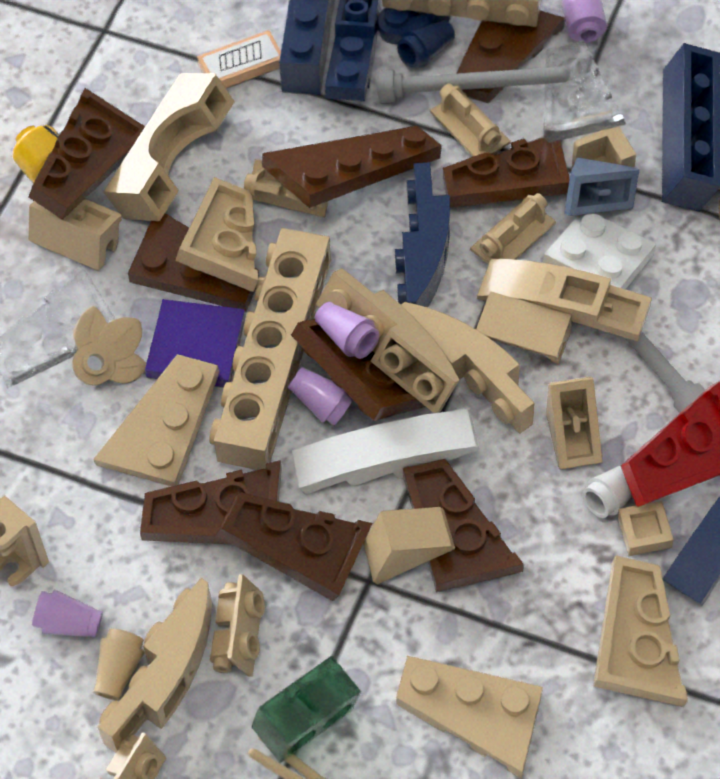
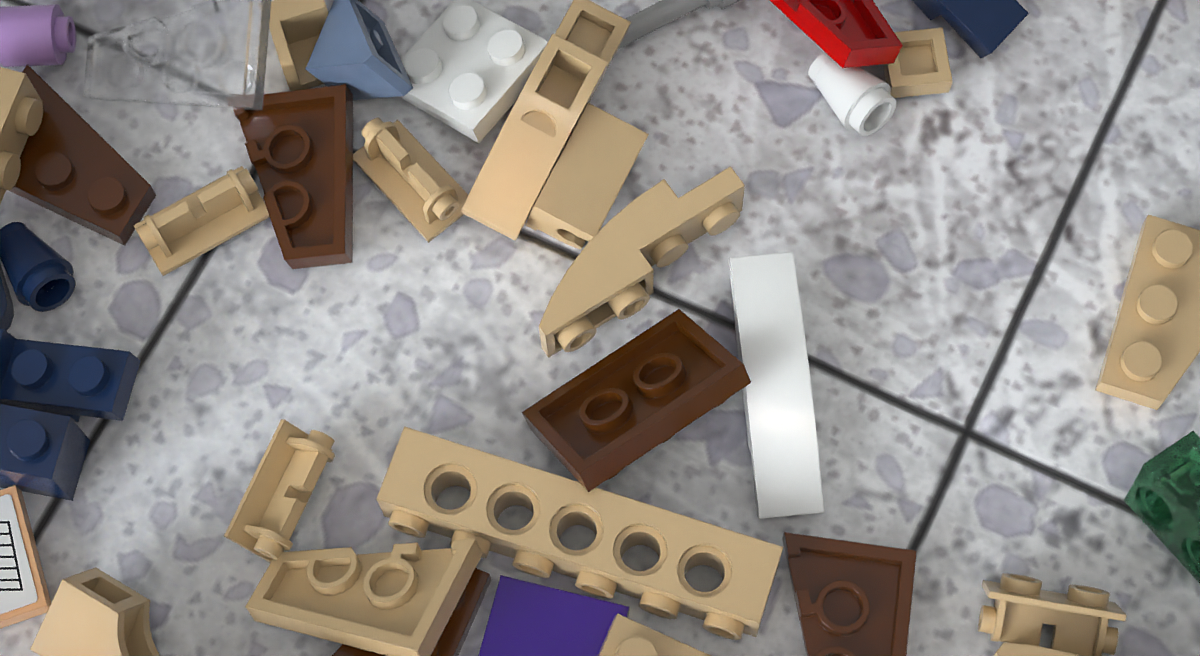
camera: 85 degrees left, 10 degrees up
reddish brown wing [216,492,373,601] -> none
reddish brown wing [262,126,442,208] -> none
lavender cone [287,367,353,426] -> none
lavender cone [315,302,379,359] -> none
tan slope [316,268,459,413] -> none
tan slope [363,507,455,584] -> none
light grey piece [377,67,570,103] -> none
dark blue slope [395,163,450,307] -> none
reddish brown wing [403,459,524,592] -> none
tan slope [546,377,603,469] -> none
tan wing [593,555,688,707] -> none

